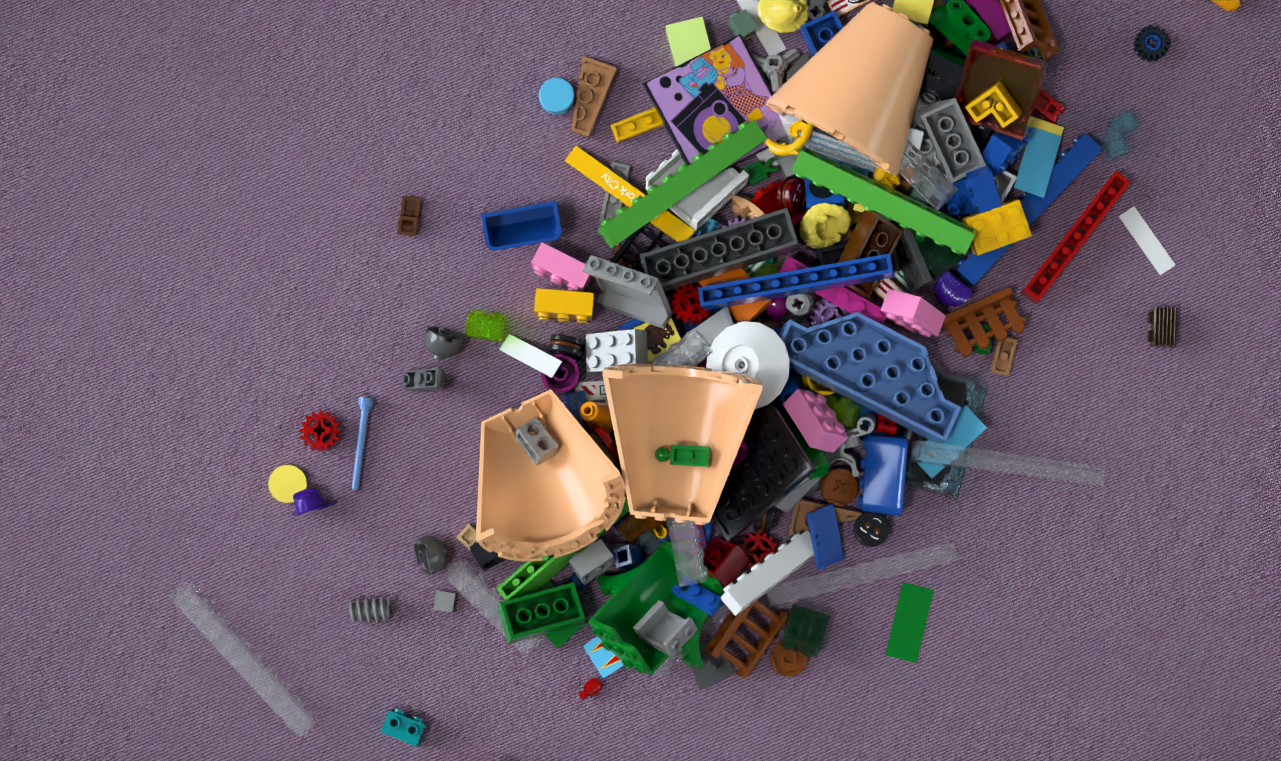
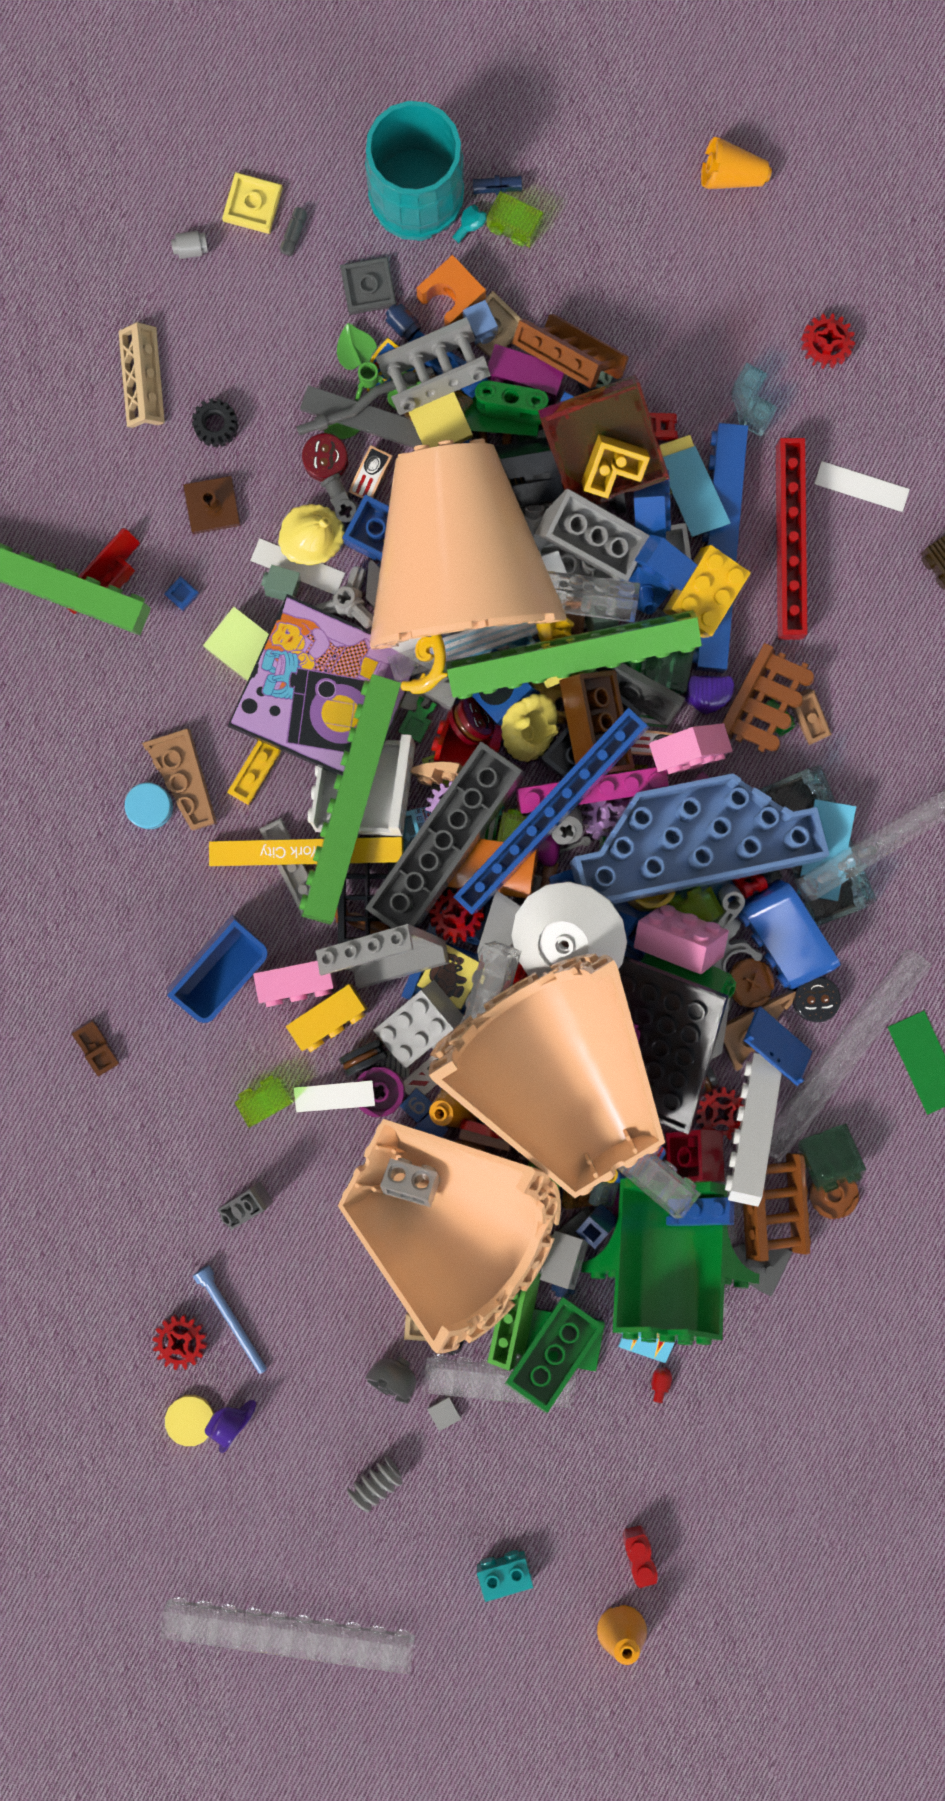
camera: 40 degrees left, 5 degrees up
dark grey cylinder [425,326,464,360] -> none
light grey panel [633,600,697,657] -> none
green plate [655,445,711,467] -> none
black bush [1134,25,1170,62] -> none
none -> red gear [801,313,855,369]

